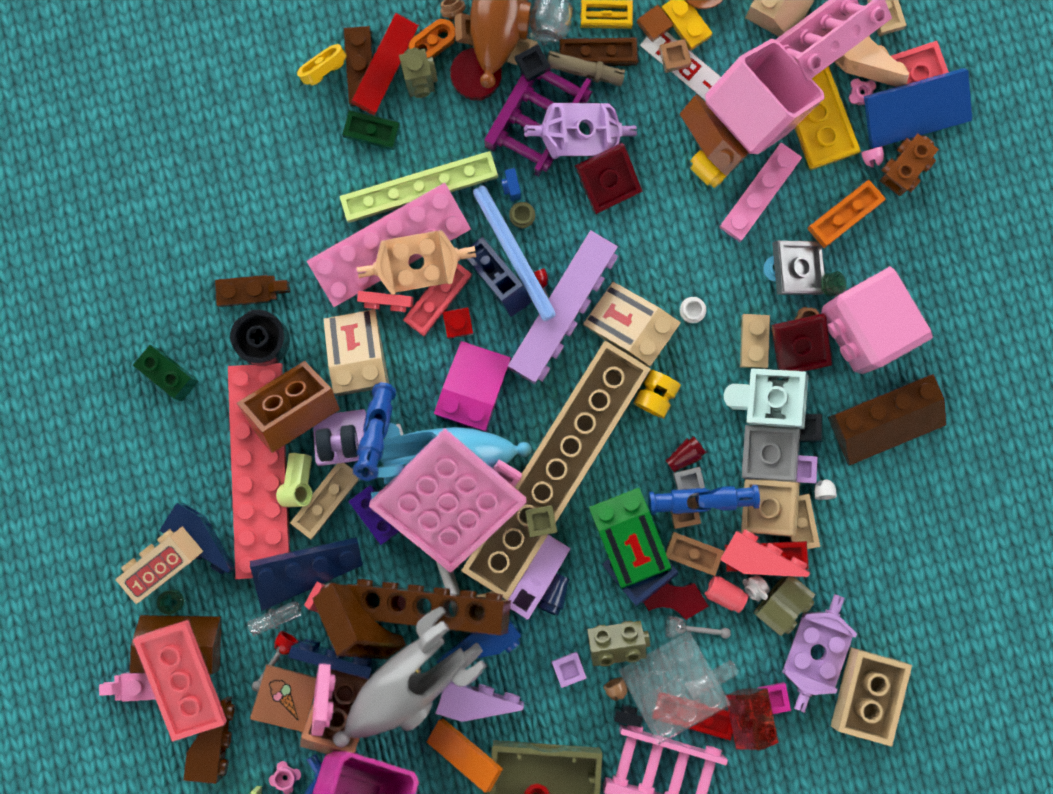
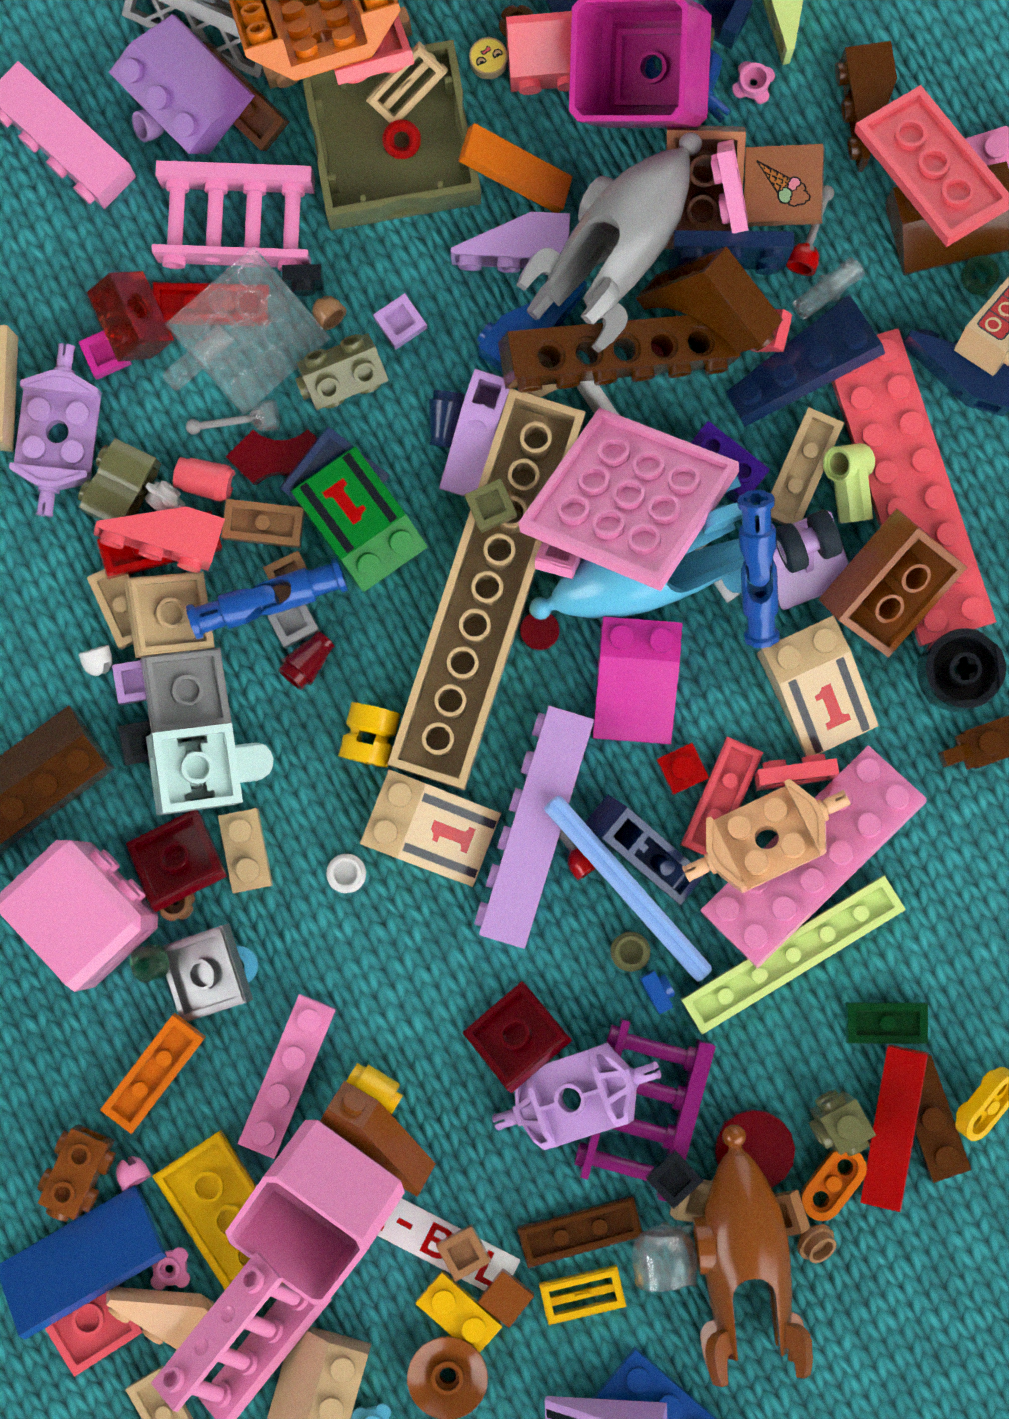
camera: 170 degrees right, 0 degrees up
dark tan pin [547,50,625,87] -> none
none -> dark red tile [520,613,559,651]

